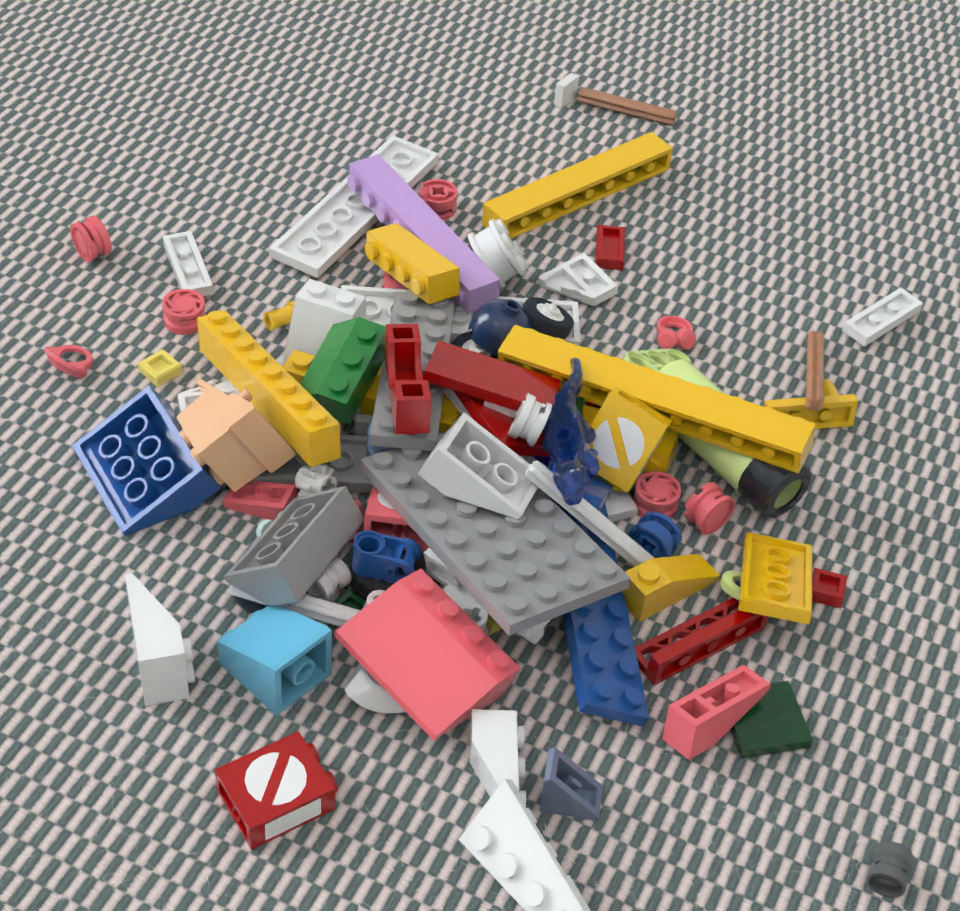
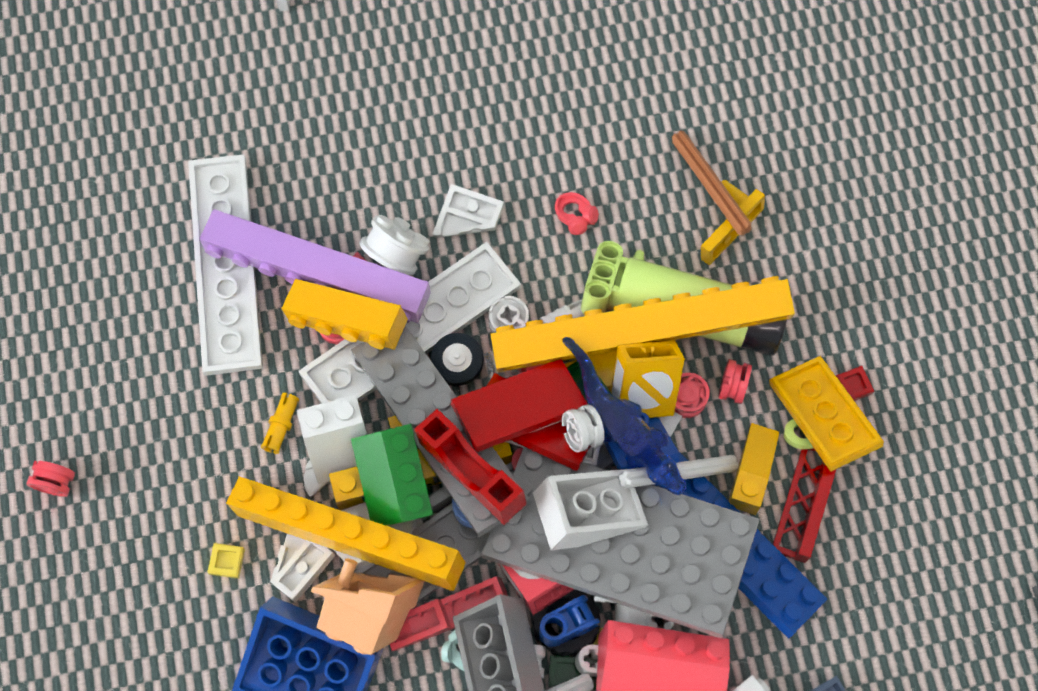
camera: 35 degrees left, 25 degrees up
coral piece [44,345,93,379] -> none
coral wheel [162,289,206,335] -> none
white plate [163,231,214,296] -> none
white gear [295,464,337,497] -> none
coral wheel [419,179,458,220] -> none
dark blue cylinder [468,299,531,356] -> none
yellow brick [482,132,673,239] -> none
black wheel [522,297,574,340] -> none
red tile [595,225,625,271] -> none
blue wheel [628,511,682,558] -> none
coral slope [662,664,771,760] -> none
dark green tile [730,681,813,758] -> none
white plate [842,288,923,347] -> none

